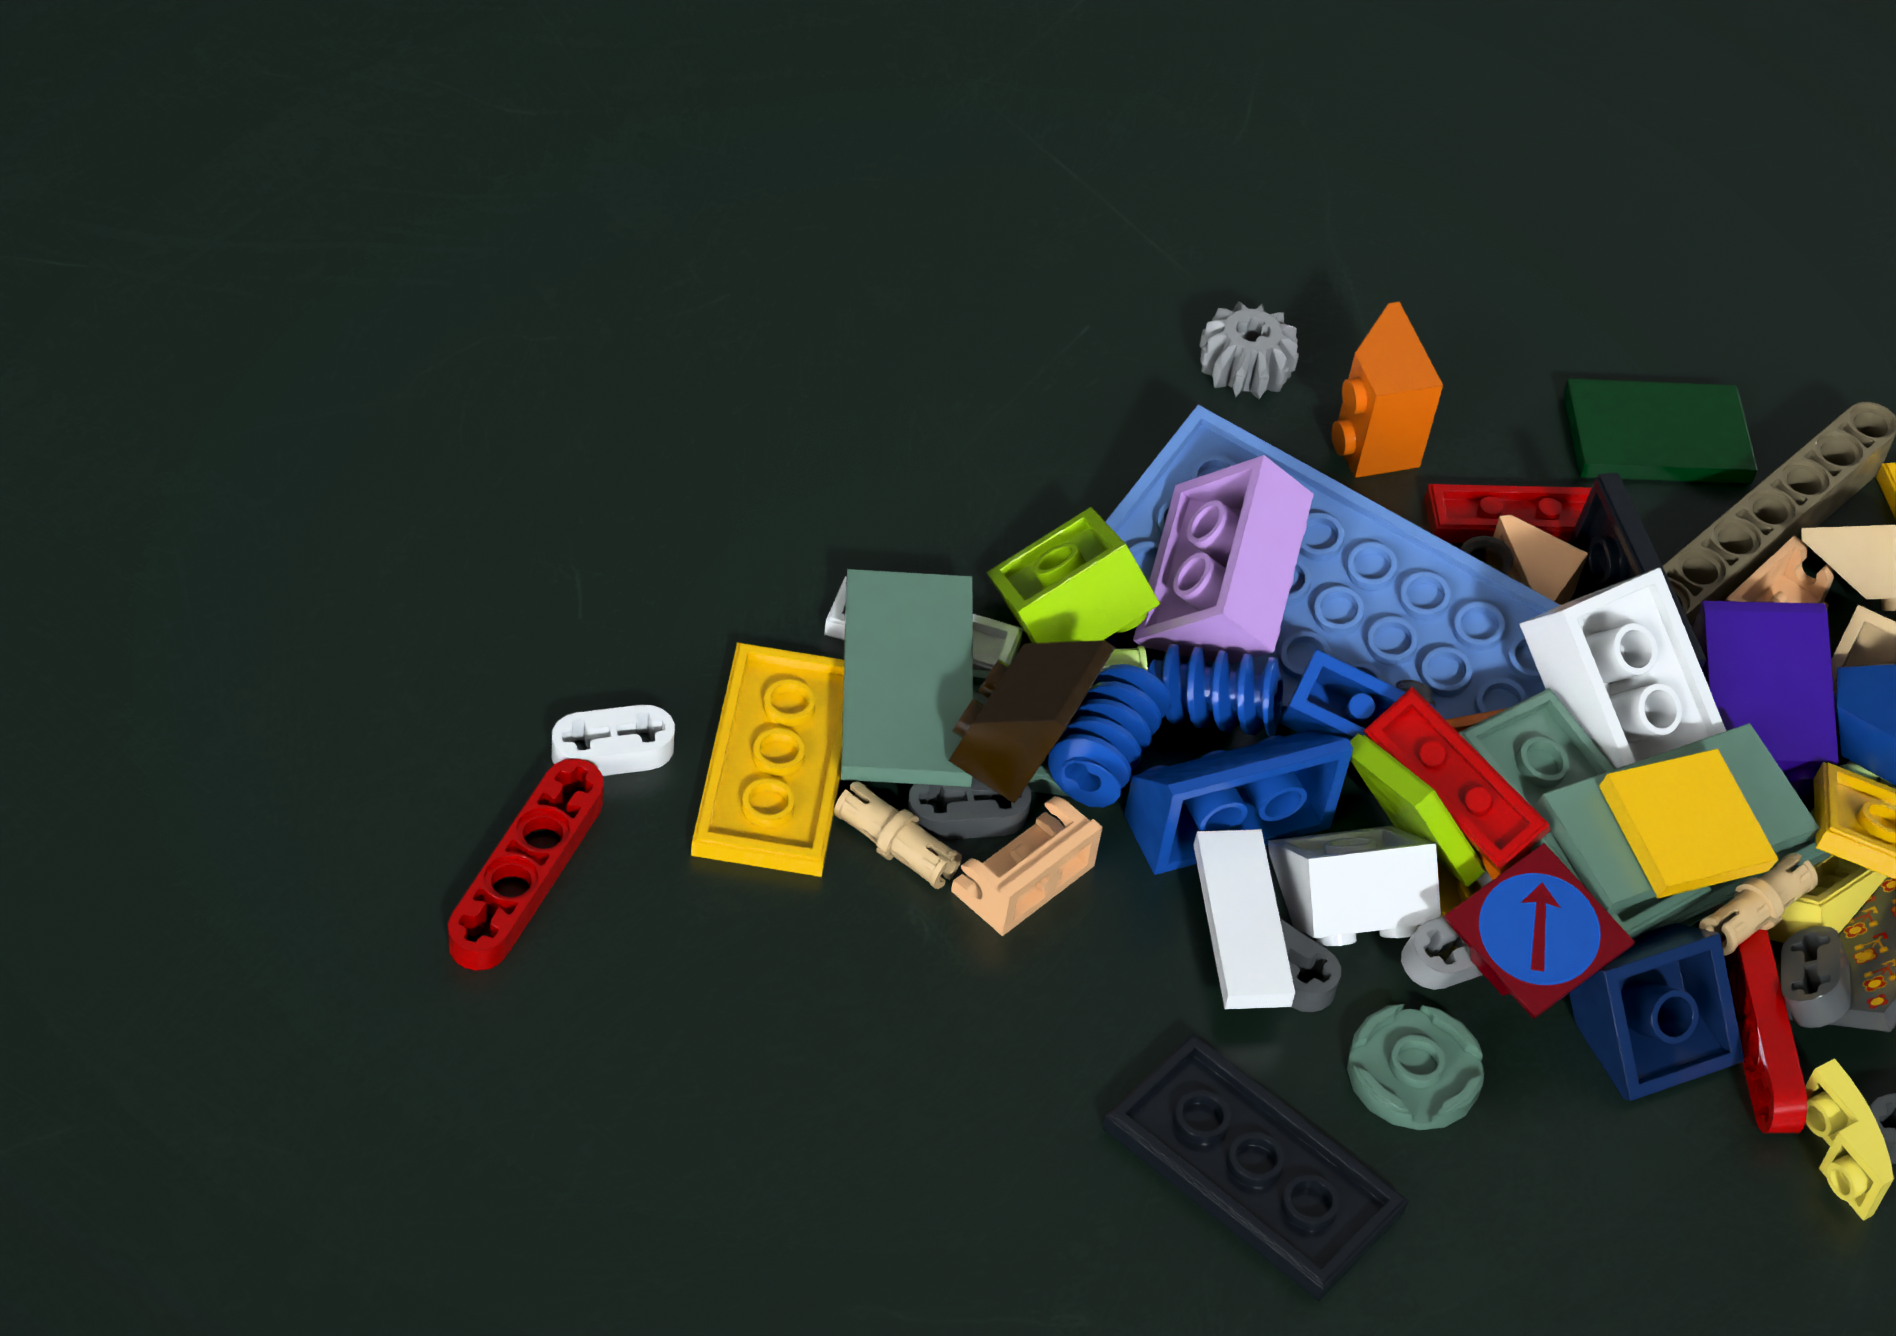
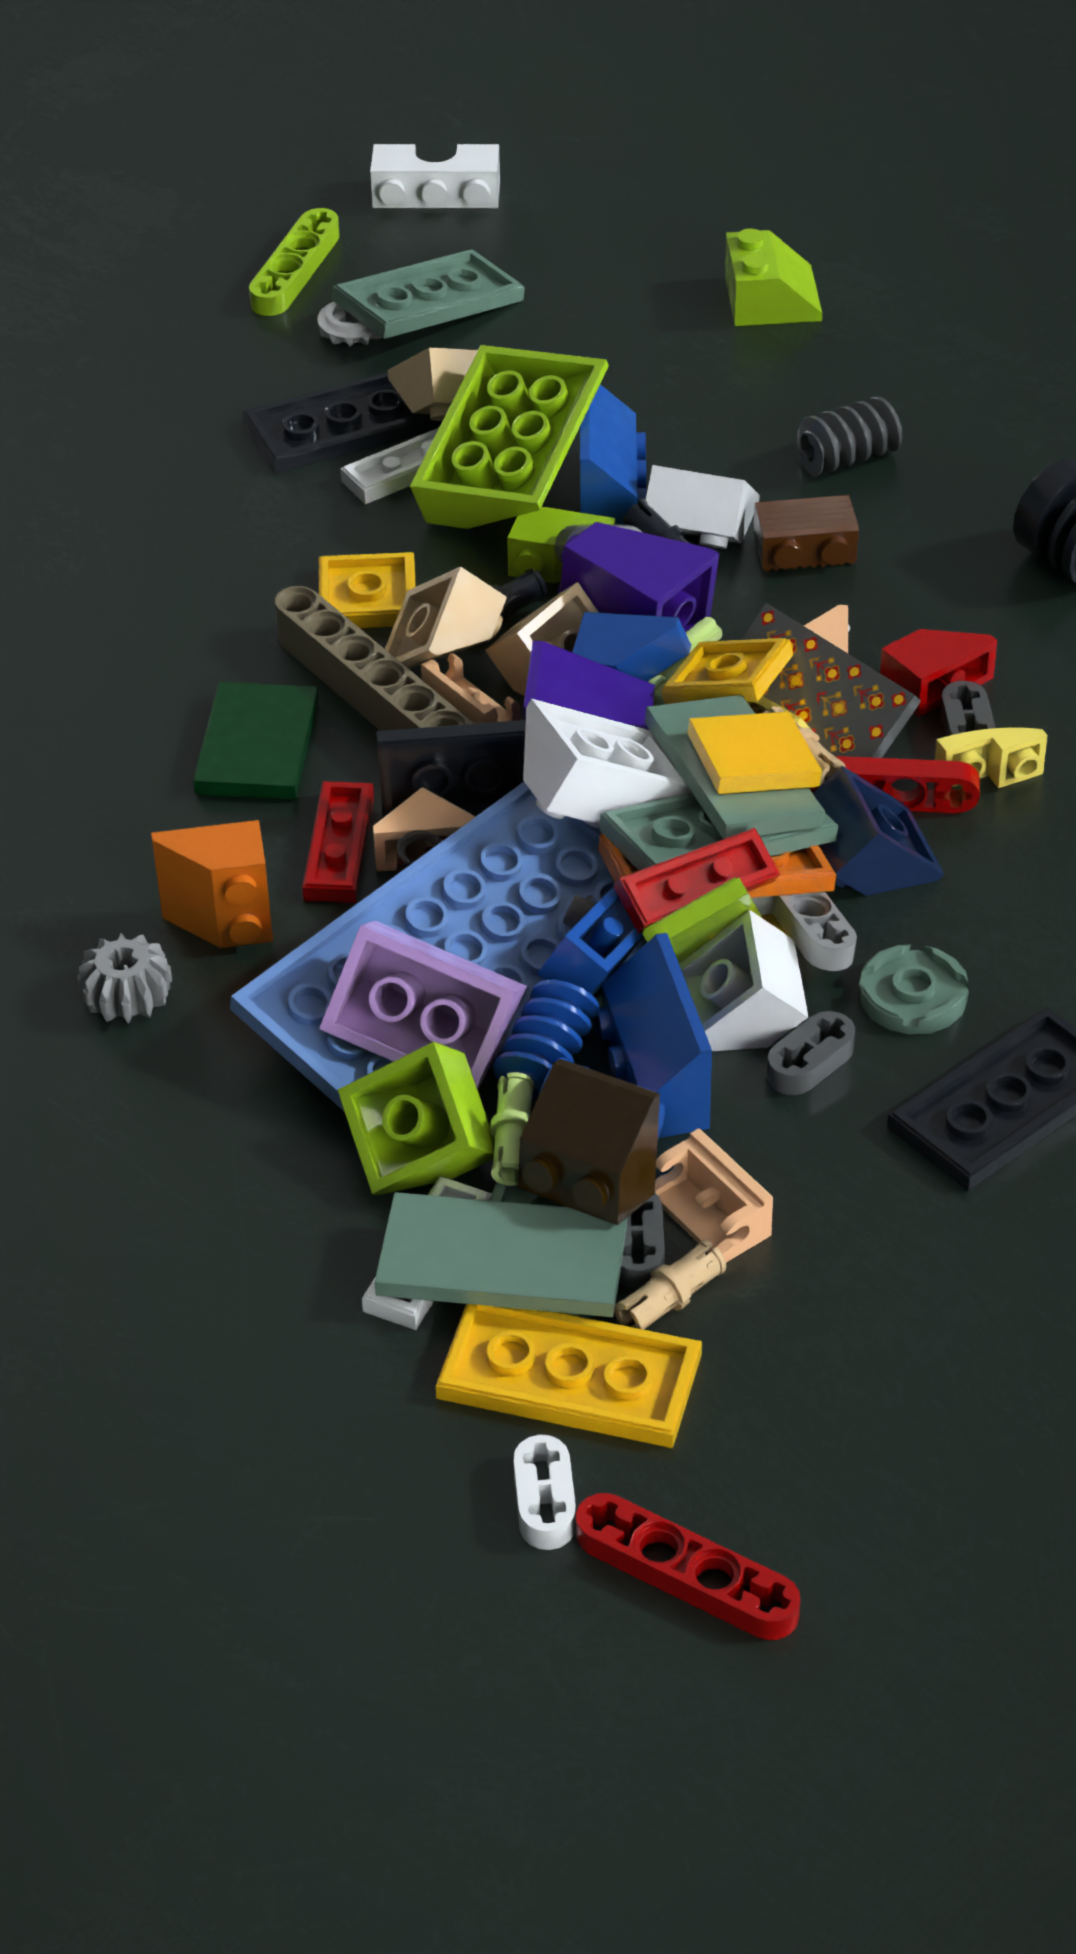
camera: 75 degrees left, 5 degrees down
white tile [1193,829,1295,1009] -> none
piece [1443,843,1635,1019] -> none
dark grey beam [1781,926,1851,1028] -> none

